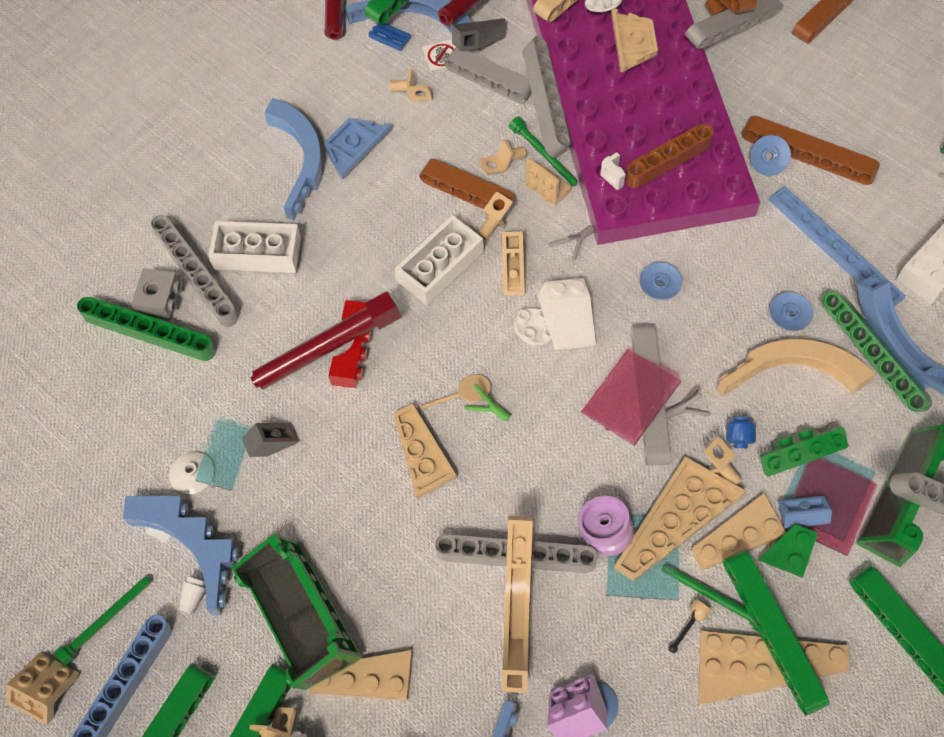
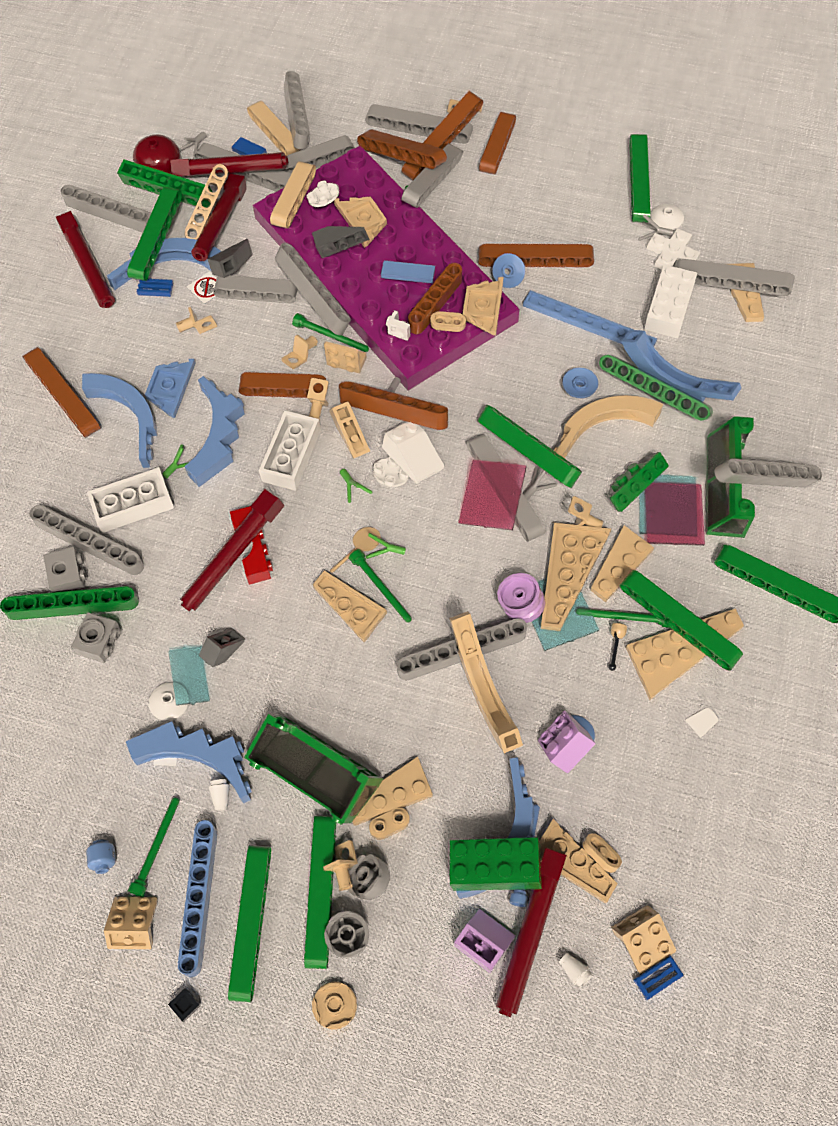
camera: 25 degrees left, 0 degrees up
medium blue dish [639,262,682,300] -> none
blue head [726,416,756,449] -> none
green wing [758,524,818,578] -> none
medium blue slope [778,496,832,528] -> none
none -> dark orange beam [22,347,101,438]
none -> light grey brick [71,613,121,663]
none -> medium blue head [86,839,116,874]
none -> bright green plant [162,444,189,480]
none -> medium blue arch [184,376,245,487]
none -> dark grey slope [312,226,370,258]
none -> dark orange beam [339,381,448,430]
none -> bright green plant [339,469,372,503]
none -> green piece [349,549,412,623]
none -> tan plate [369,808,410,840]
none -> medium blue tile [381,261,435,283]
none -> tan plate [430,311,466,332]
none -> tan wing [463,277,504,336]
none -> green beam [477,405,582,488]

